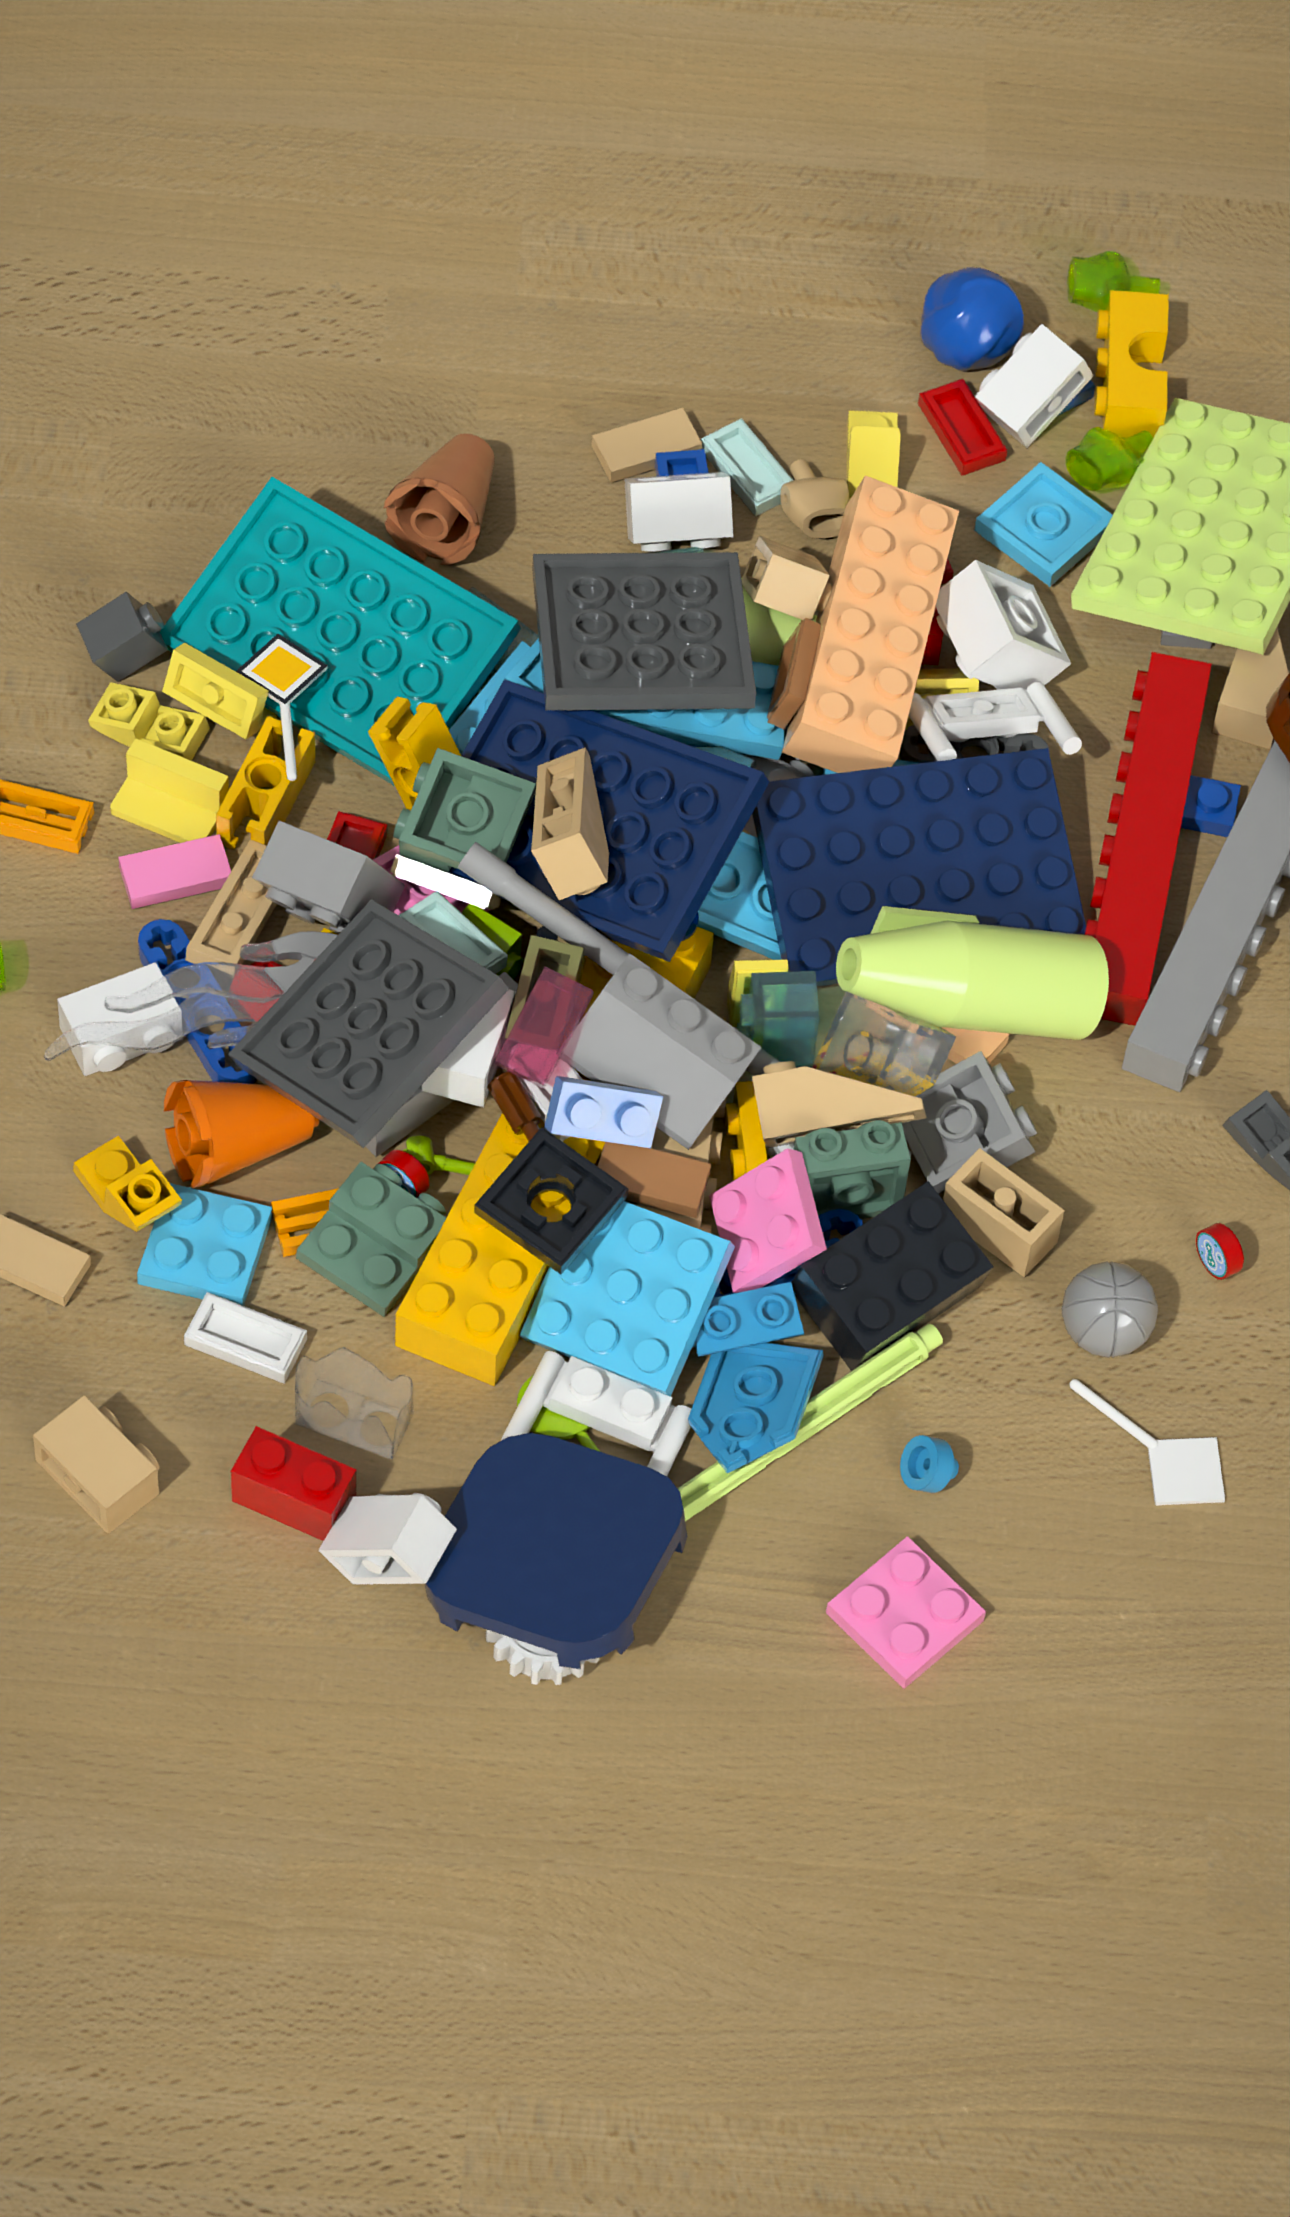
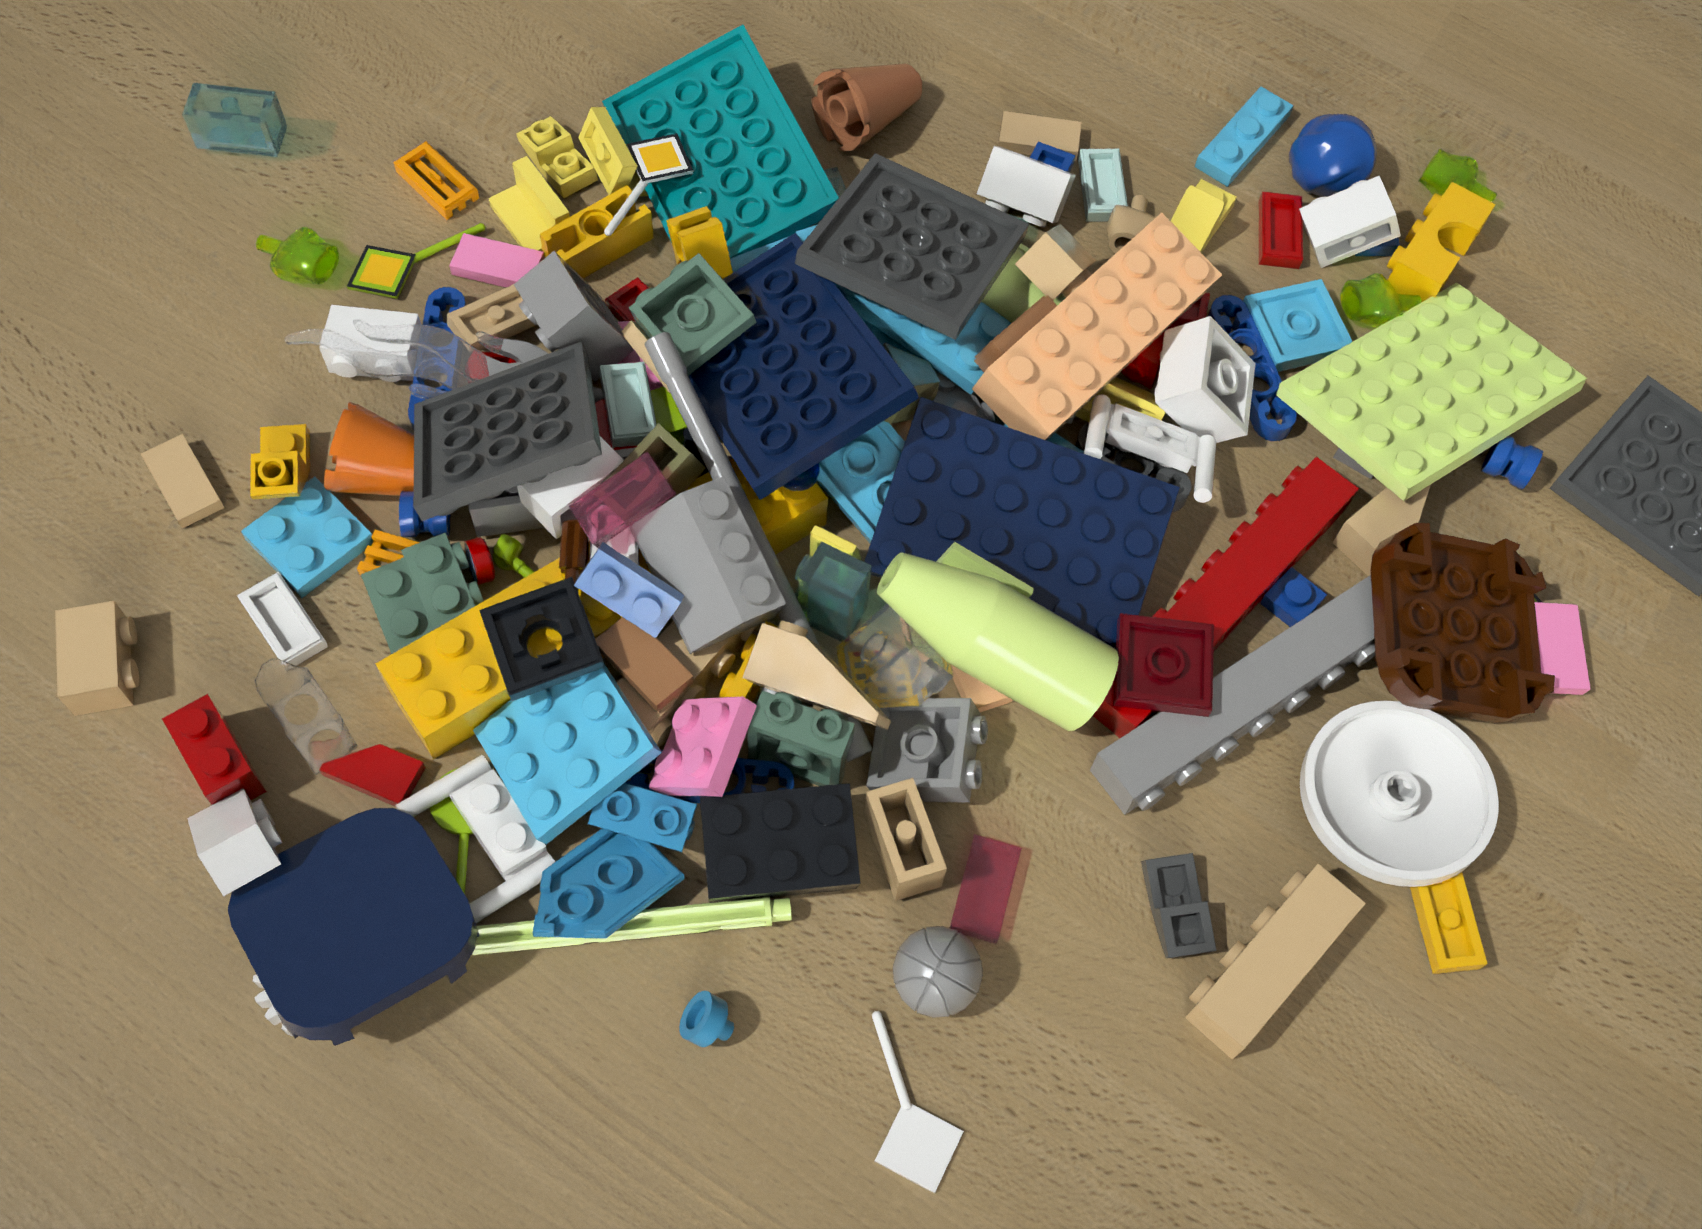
camera: 30 degrees right, 5 degrees up
dark grey brick [76,592,168,682] -> none
tan slope [531,748,609,900] -> none
bright pink plate [826,1536,986,1689] -> none
tile [1196,1223,1244,1280] -> none
none -> red tile [319,744,426,807]
none -> piece [347,223,486,299]
none -> blue wheel [399,491,451,537]
none -> clear pink tile [949,834,1022,944]
none -> dark red tile [1113,613,1214,717]
none -> medium azure plate [1195,86,1294,187]
none -> blue beam [1207,295,1297,441]

